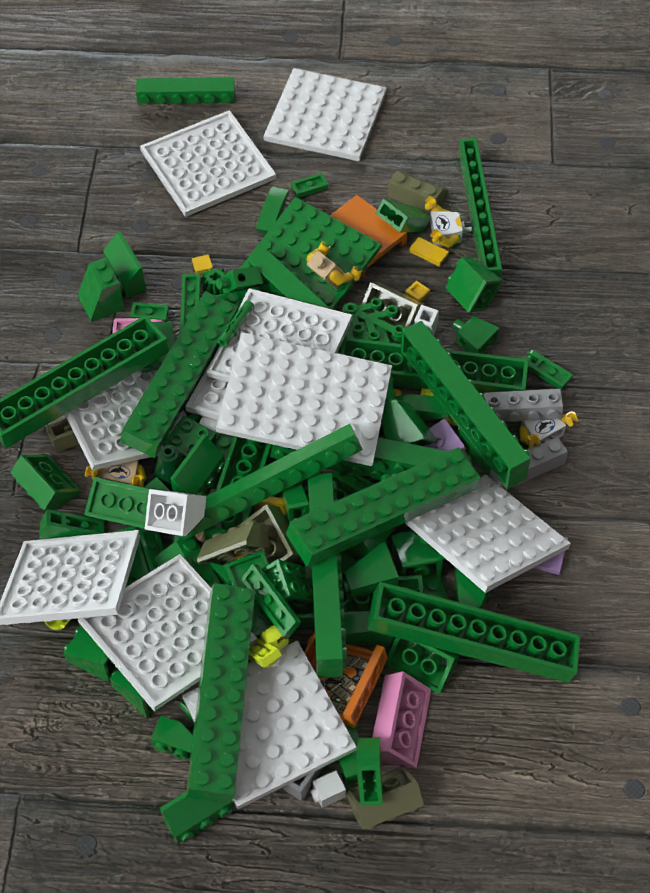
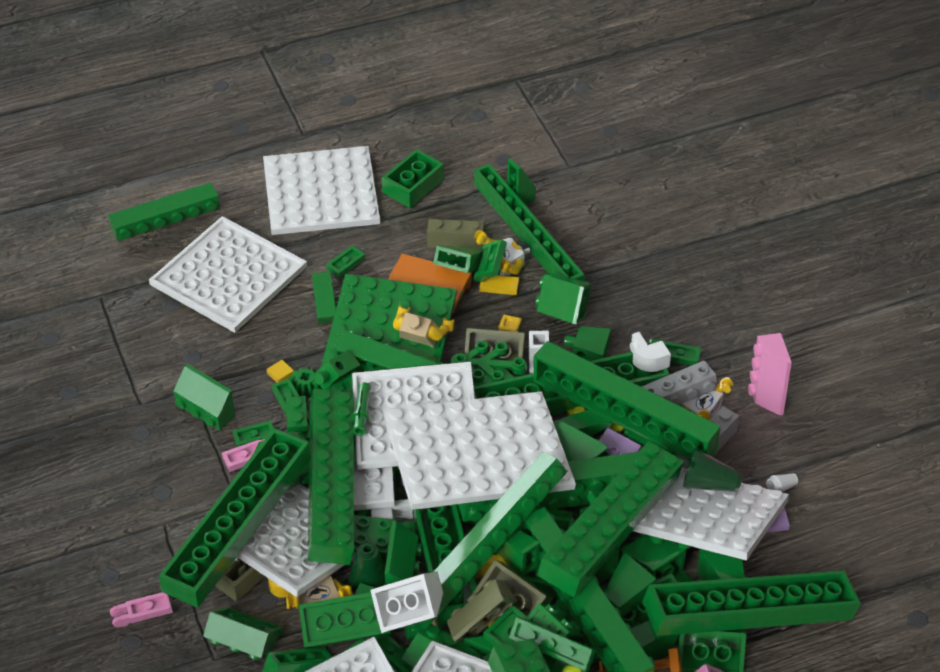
camera: 25 degrees left, 10 degrees down
green slope [78,257,124,323] -> none
none -> green plate [286,396,308,432]
none -> green brick [382,149,444,208]
none -> green plate [474,239,507,282]
none -> green slope [507,158,536,205]
none -> white brick [630,332,671,372]
none -> dark green cone [683,448,743,492]
none -> bright pink slope [748,333,792,415]
none -> white cone [766,473,798,493]

